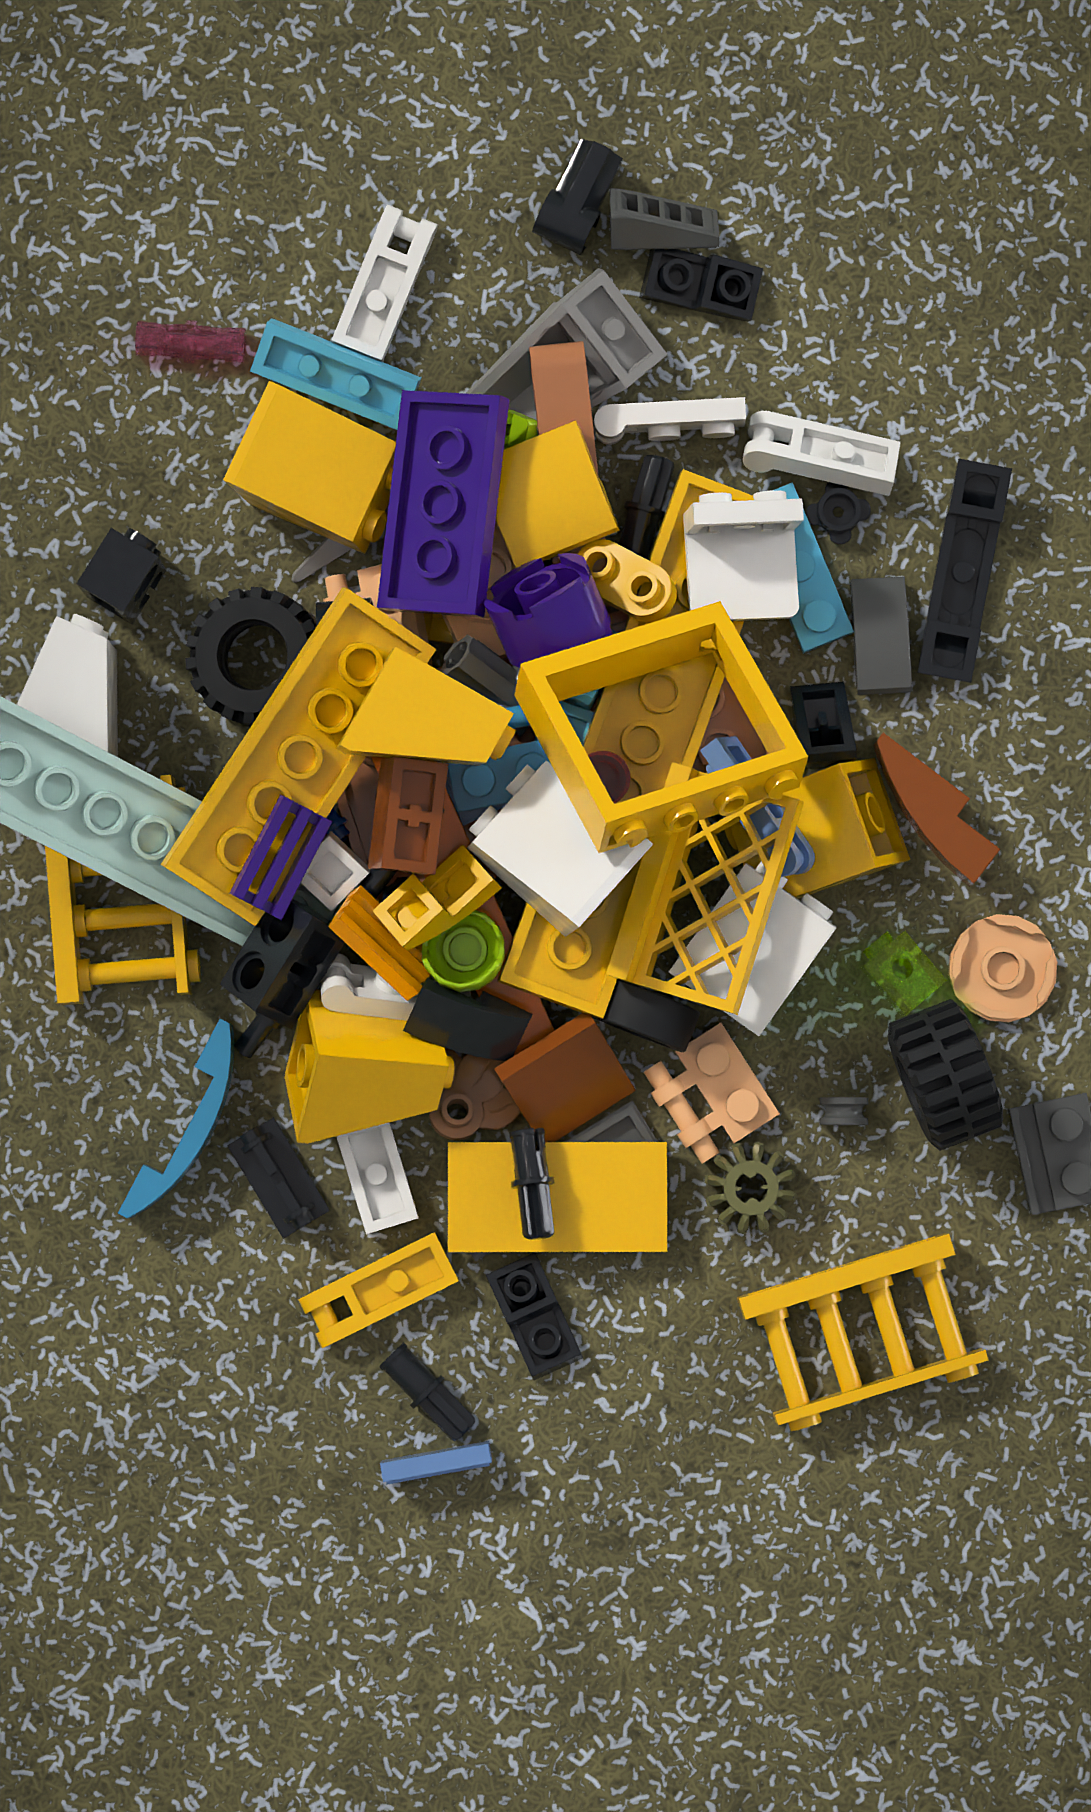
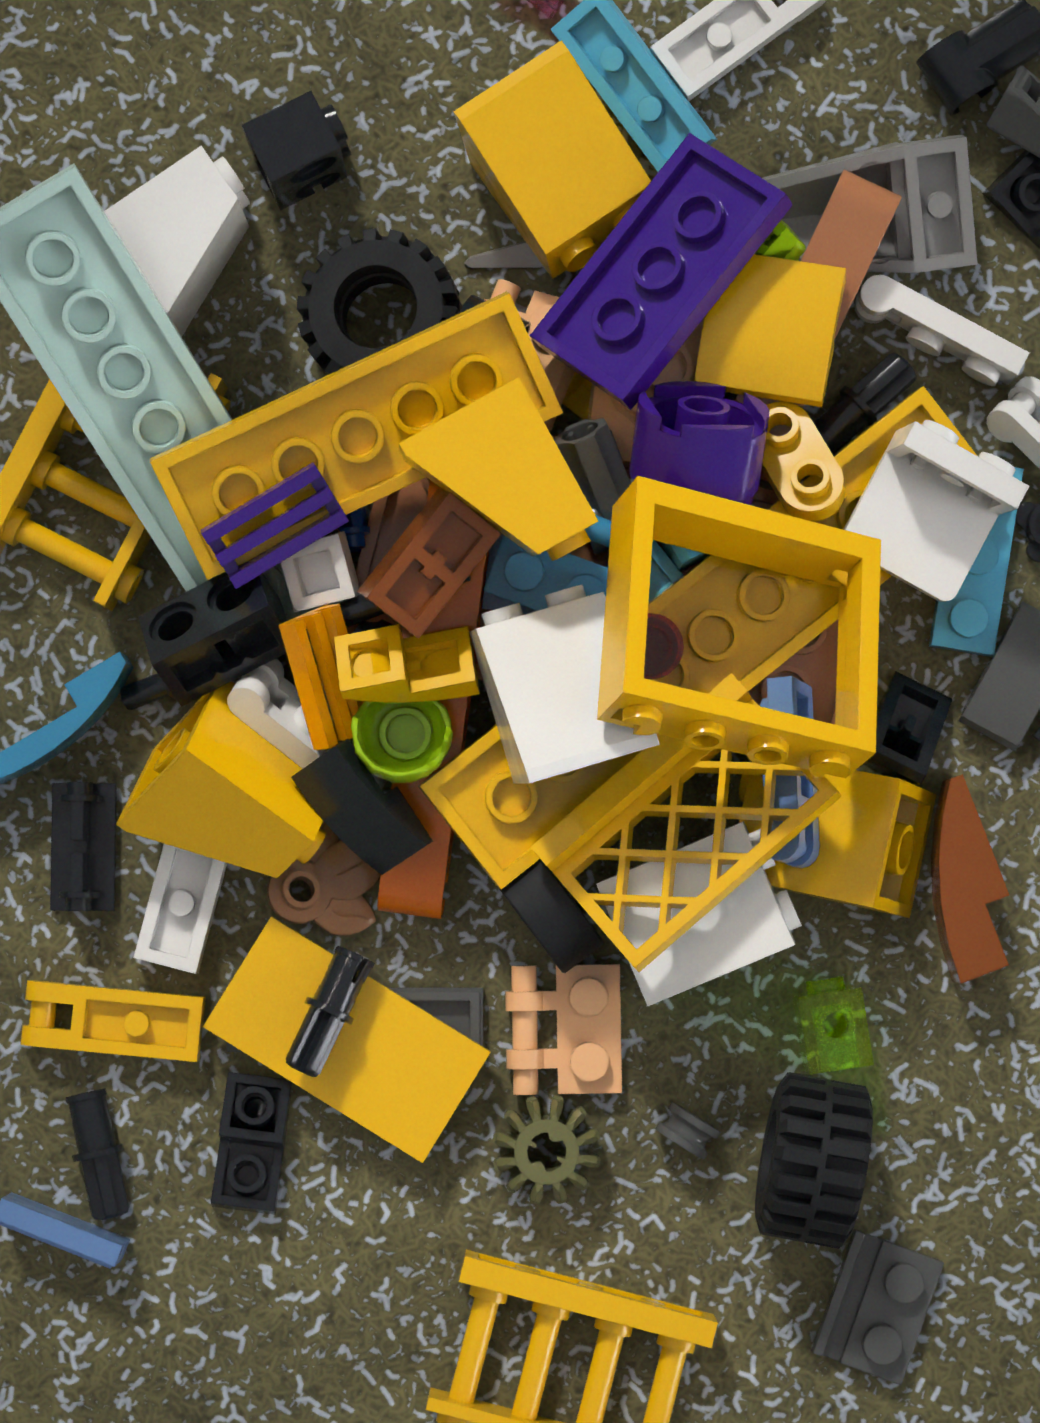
camera: 30 degrees right, 0 degrees up
dark orange tile [494,1013,636,1142] -> none
light nougat tile [948,914,1057,1023] -> none

